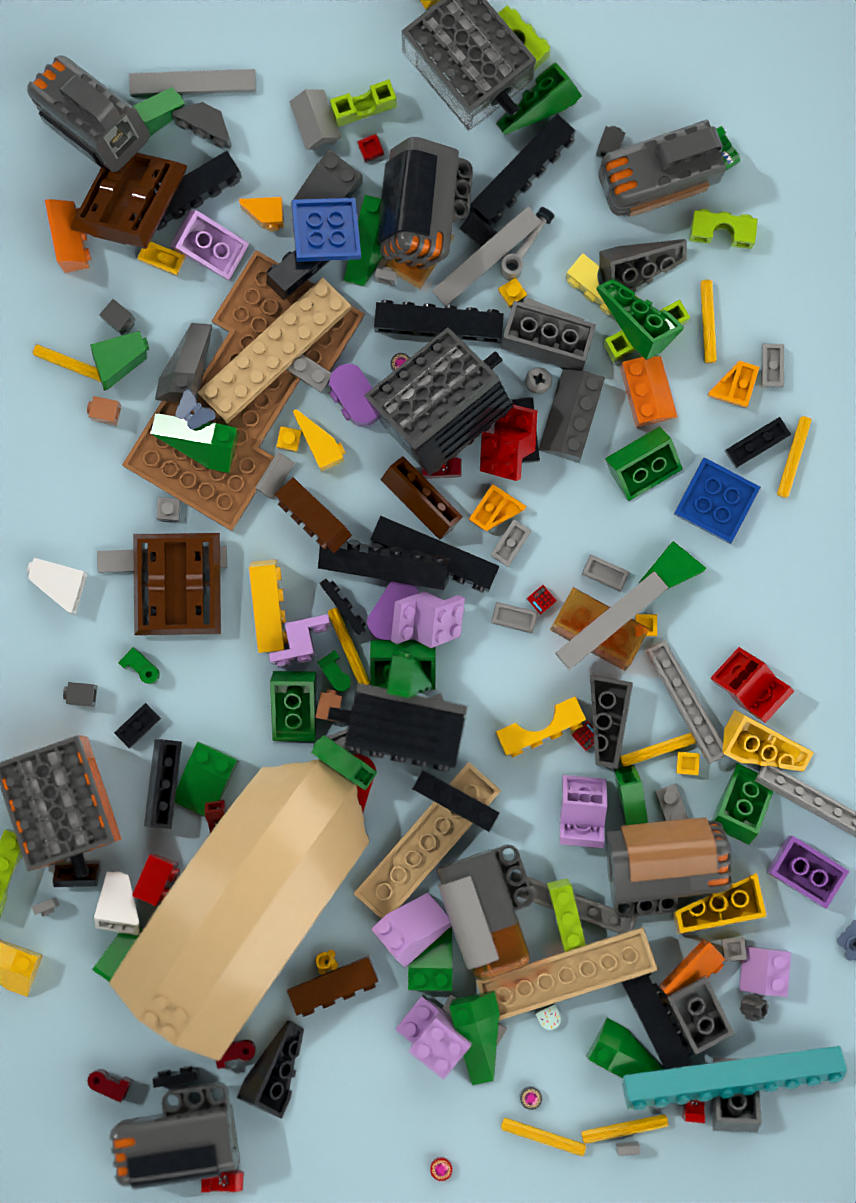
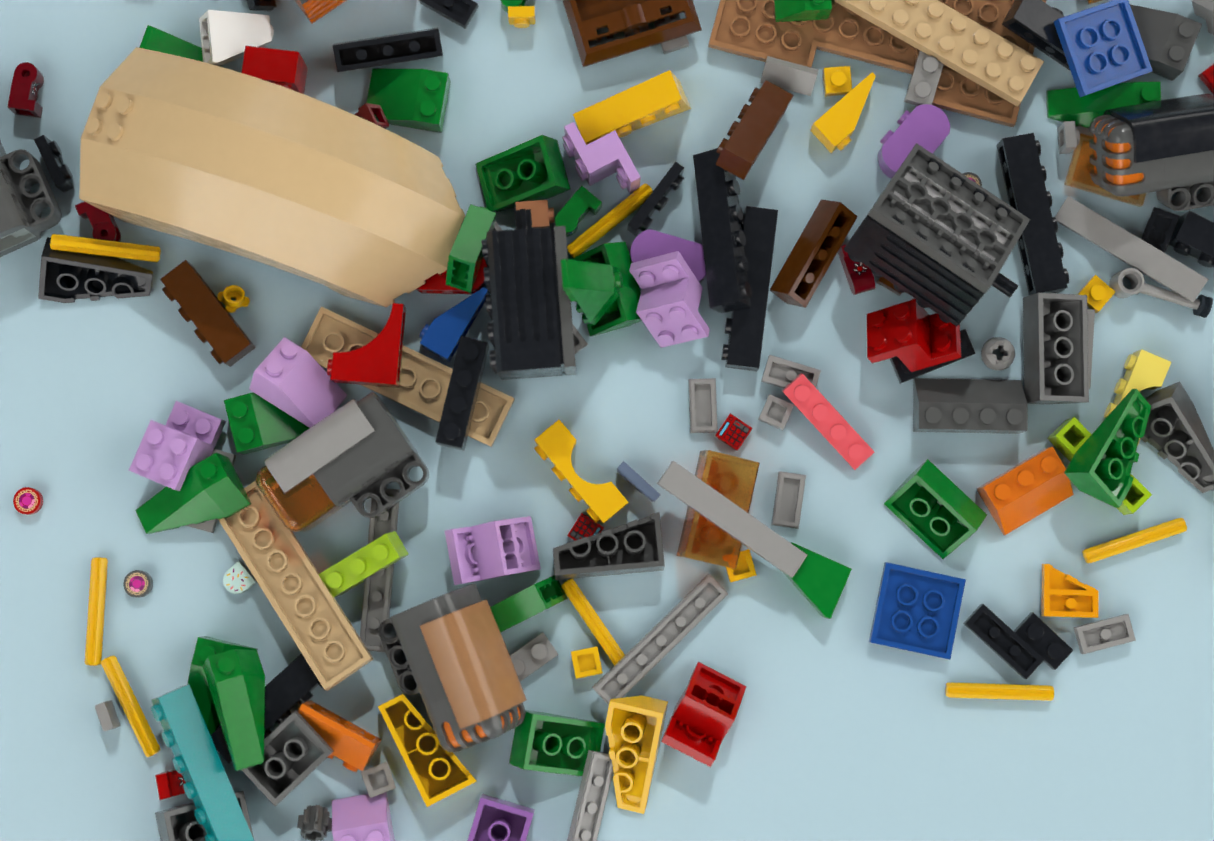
camera: 70 degrees right, 0 degrees up
light orange wing [469,484,527,532] -> none
none -> yellow axle [50,234,161,262]
none -> green wedge [203,649,265,771]
none -> red arch [327,303,406,388]
none -> blue slope [419,287,490,362]
none -> yellow plate [508,6,535,28]
none -> sand blue tile [617,461,661,502]
none -> light grey plate [758,394,794,430]
none -> coral plate [782,373,875,470]
none -> black plate [1014,612,1073,670]

